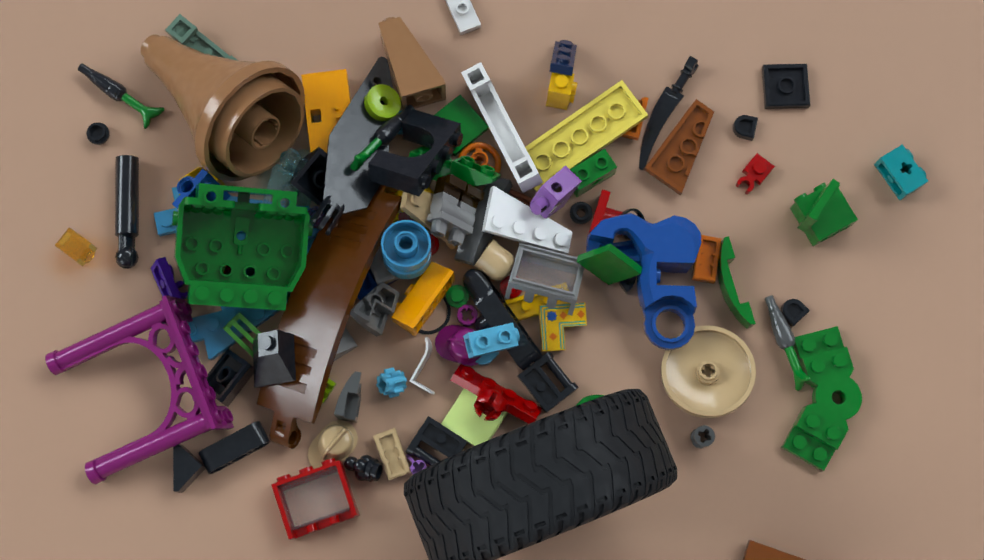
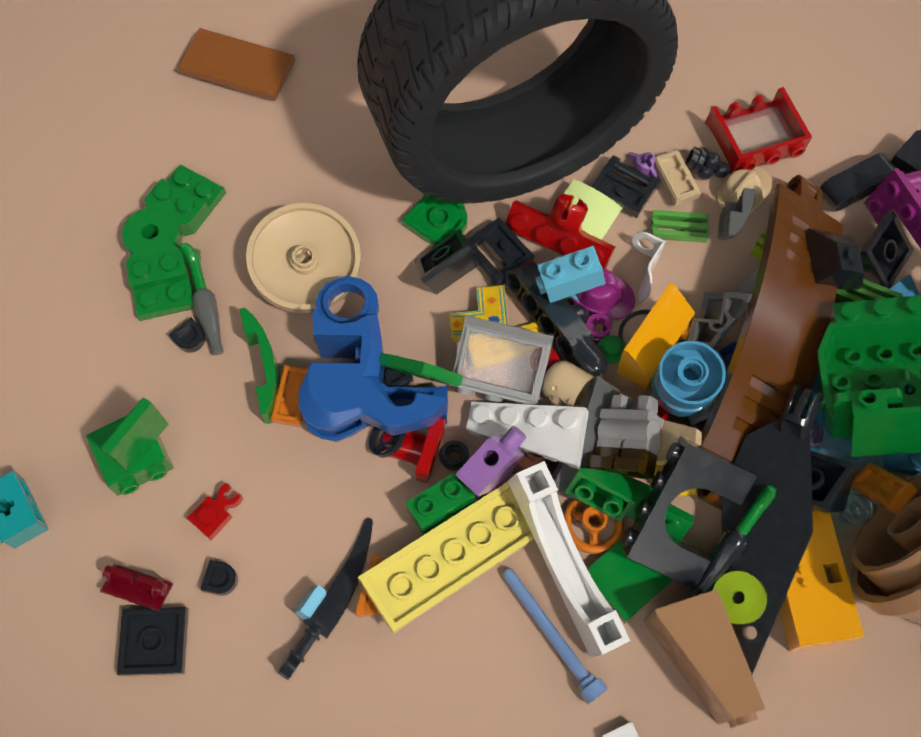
camera: 175 degrees left, 10 degrees down
medium azure gear [376,367,407,398] -> none
yellow brick [546,72,577,110] -> none
dark blue plate [549,40,577,76] -> none
dark orange wing [644,99,714,196] -> none
dark grey bush [690,425,715,449] -> none
none -> dark red hinge [100,564,174,611]
none -> medium azure tile [293,585,327,620]
none -> black slope [415,228,483,295]
none -> medium blue piece [502,568,608,705]
none -> bright green tile [651,210,708,243]
none -> orange plate [851,462,918,515]

